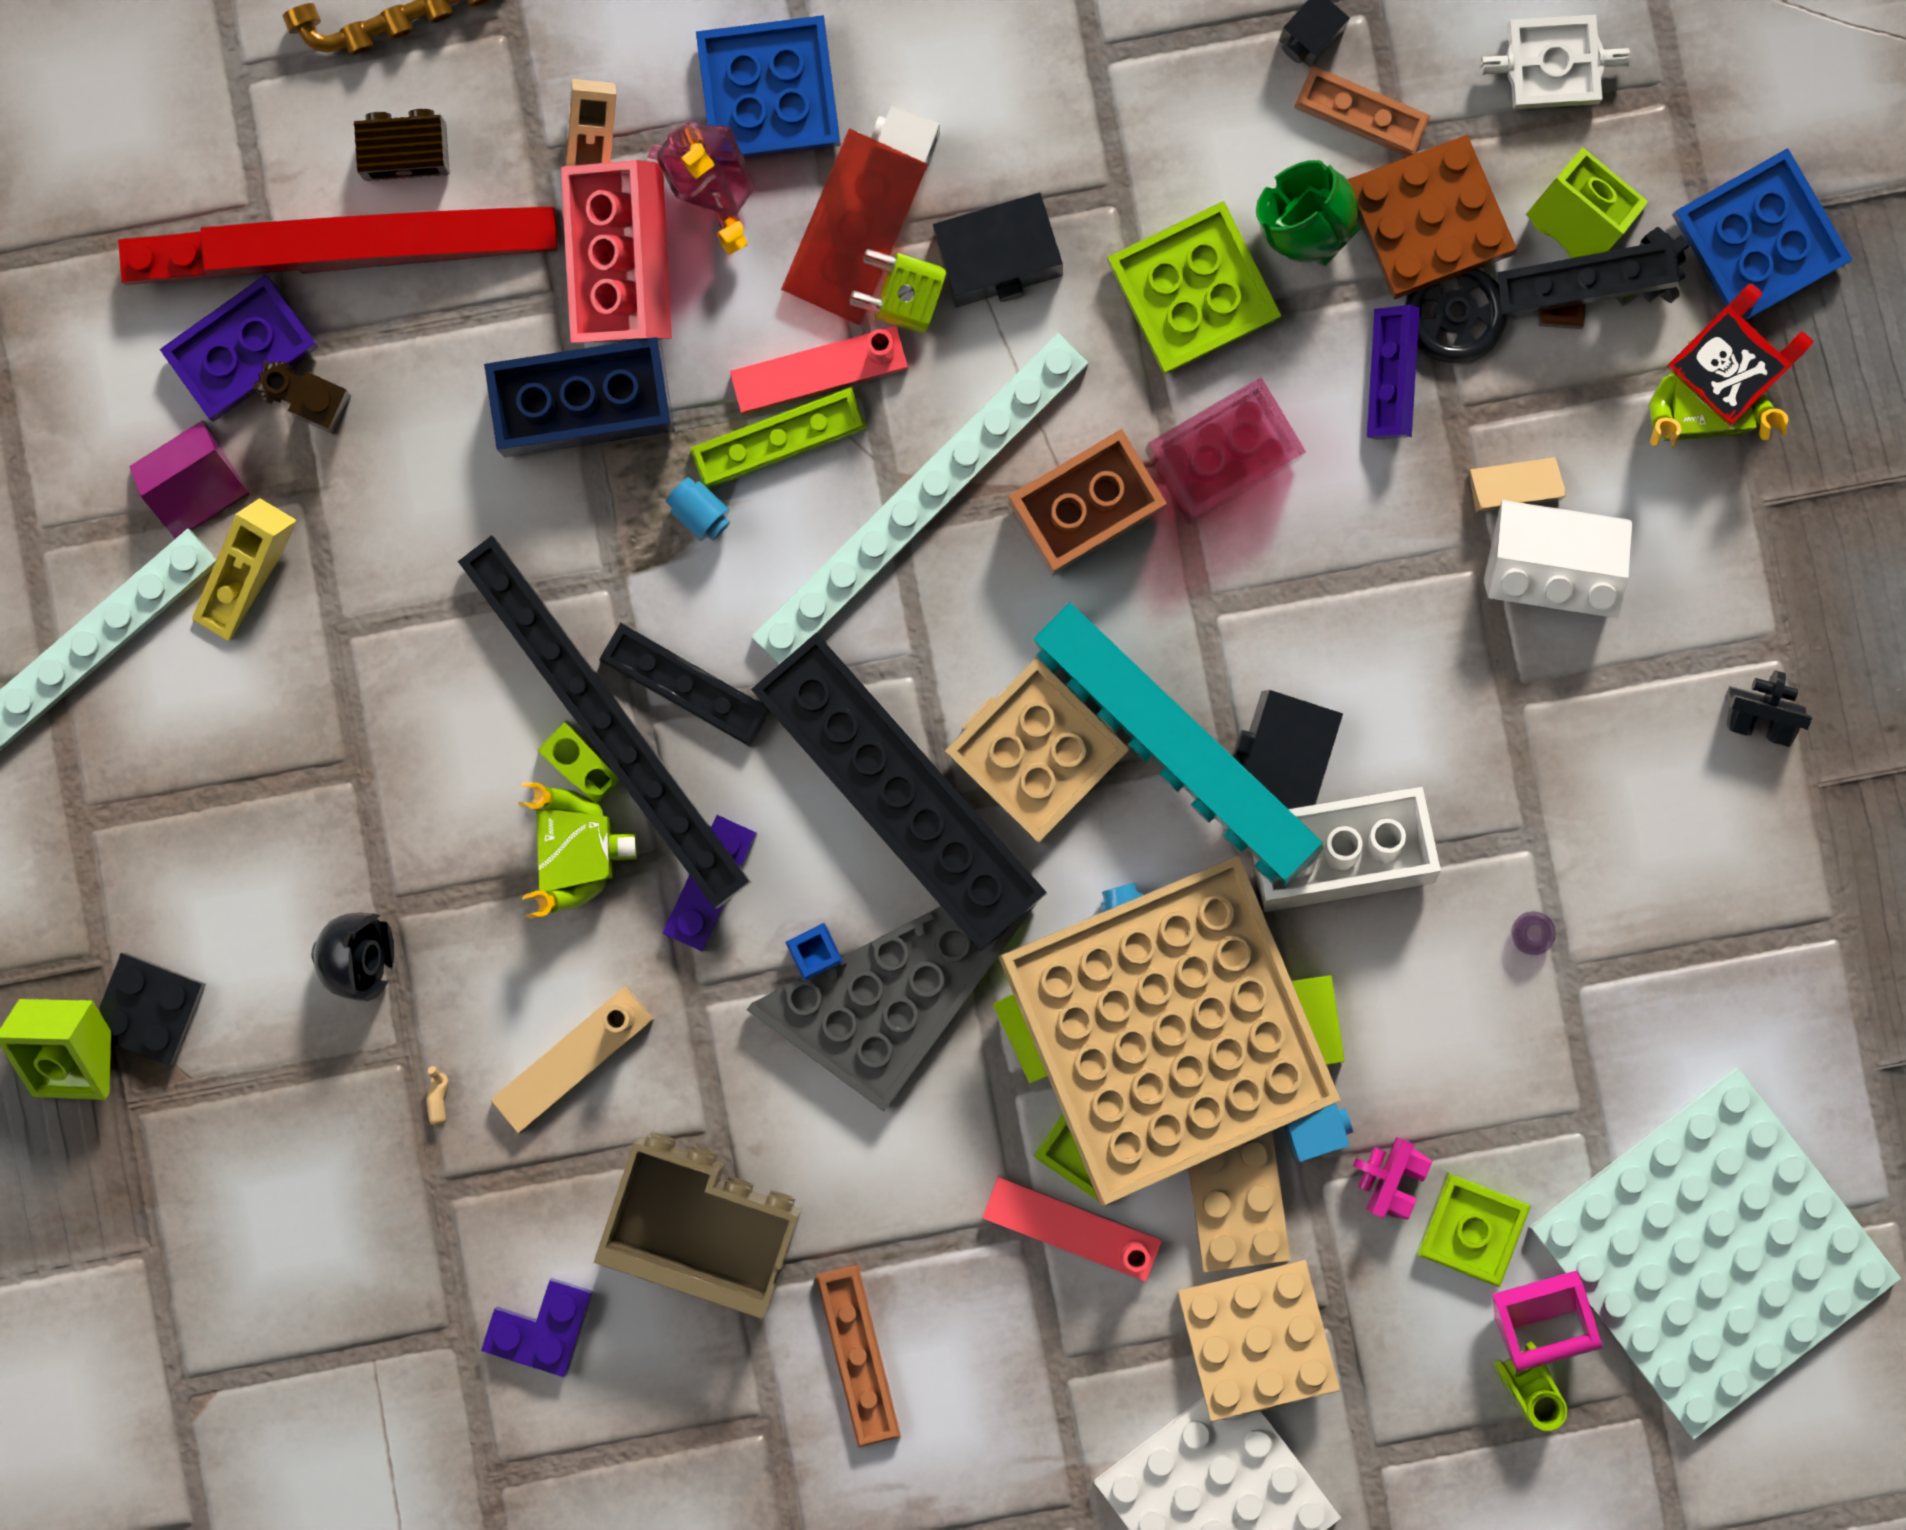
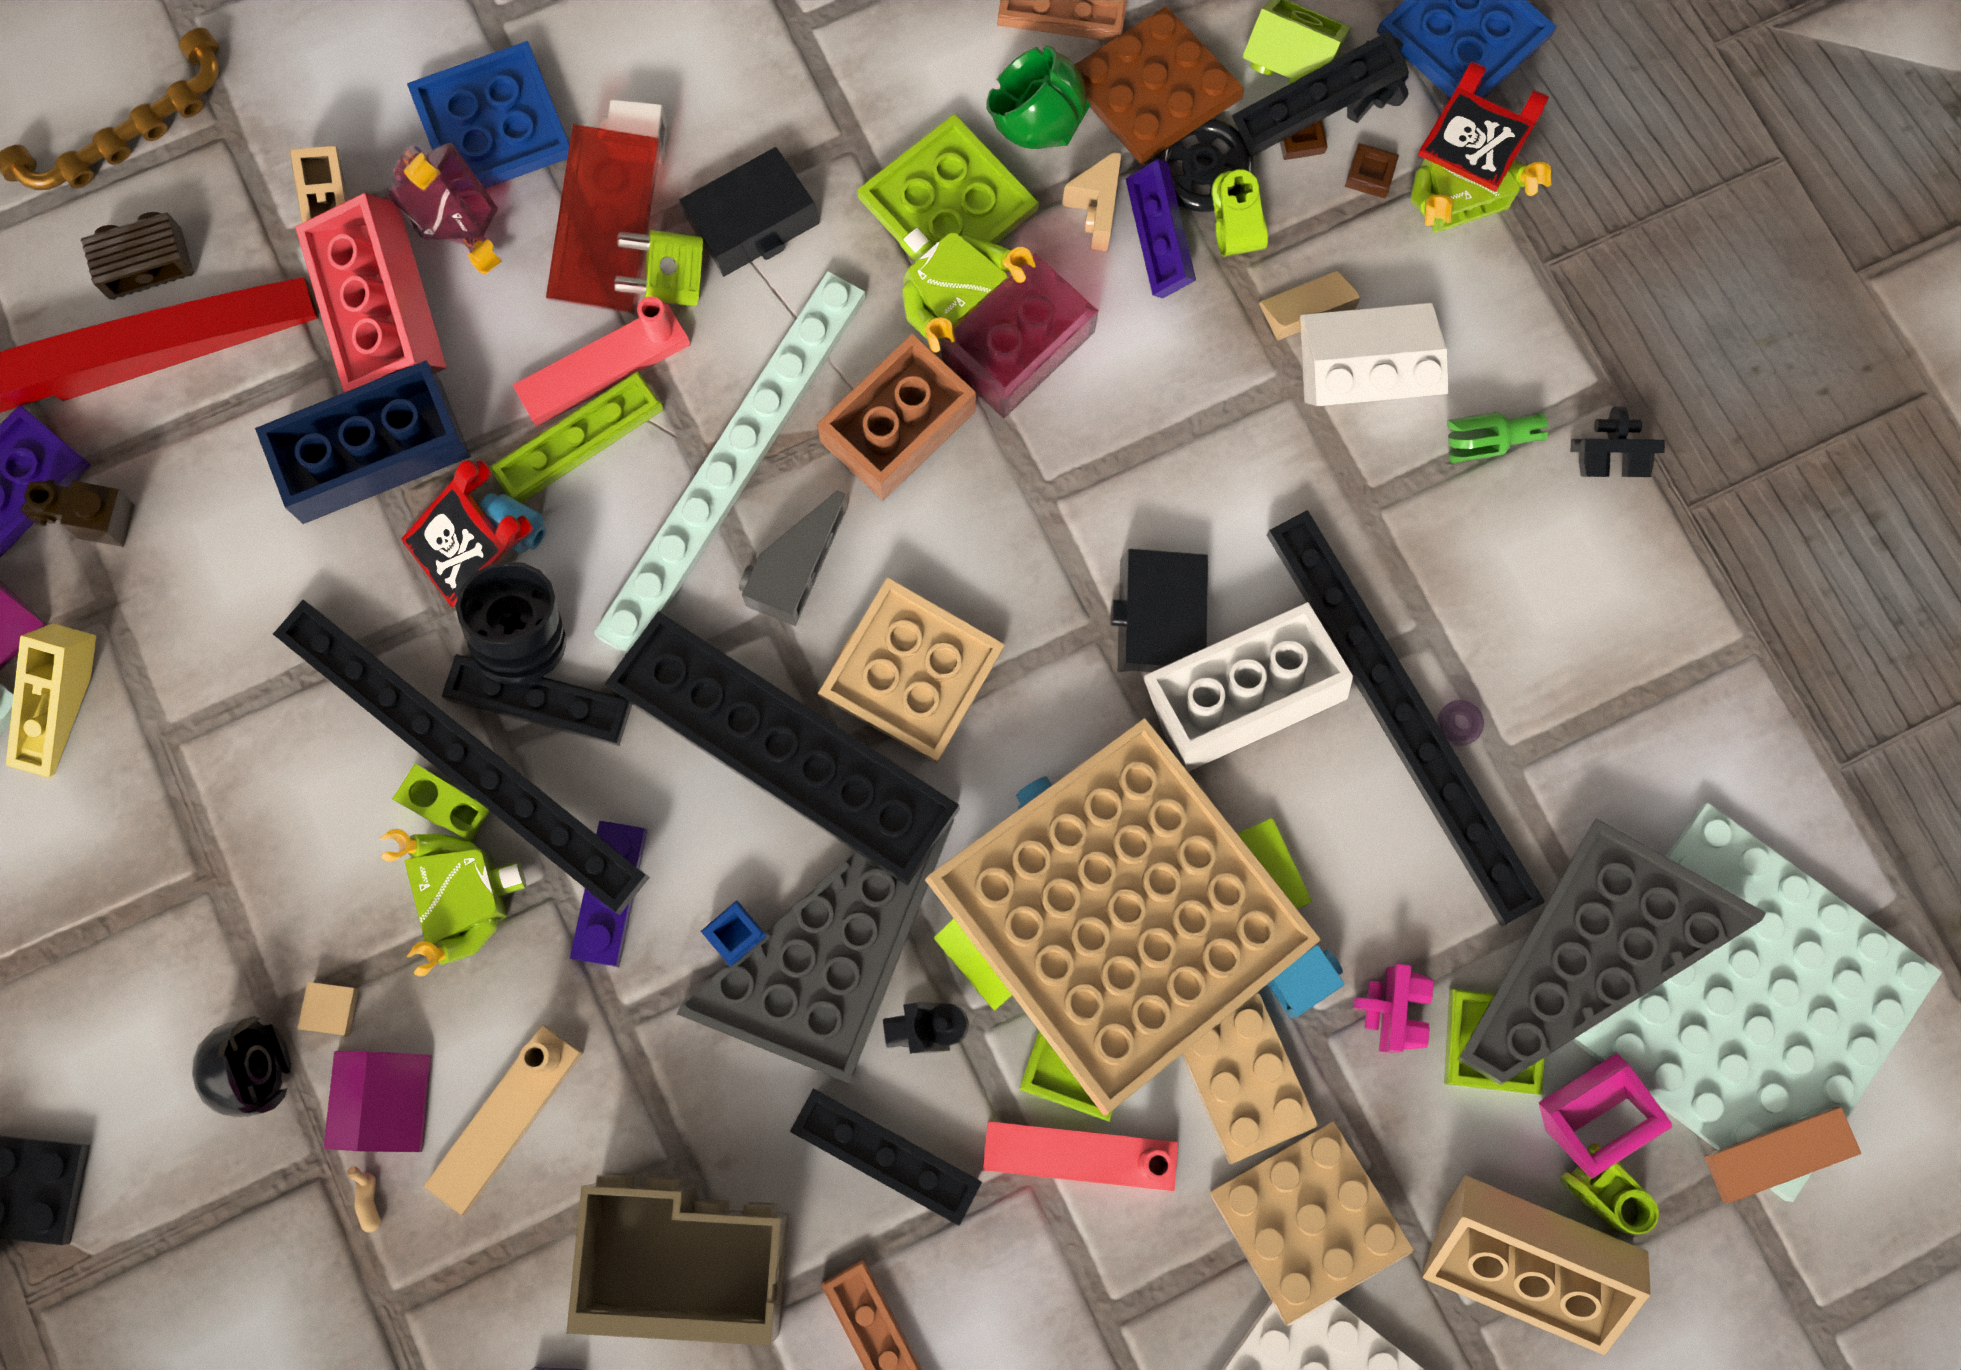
camera: 20 degrees left, 10 degrees down
teal brick [1033,602,1324,887] -> none
none -> tan tile [297,982,359,1036]
none -> magenta slope [323,1051,432,1152]
none -> flag [401,460,533,607]
none -> black wheel [455,561,567,685]
none -> dark grey slope [739,490,848,626]
none -> black plate [790,1088,982,1226]
none -> black hips [883,1002,969,1054]
none -> lime torso [900,227,1036,352]
none -> tan slope [1062,153,1121,252]
none -> lime piece [1211,170,1268,257]
none -> black plate [1266,510,1545,926]
none -> reddish brown tile [1345,143,1399,199]
none -> tan slope [1422,1175,1651,1355]
none -> bright green arm [1447,412,1548,463]
none -> dark grey wing [1458,818,1766,1085]
none -> nougat tile [1704,1107,1862,1203]

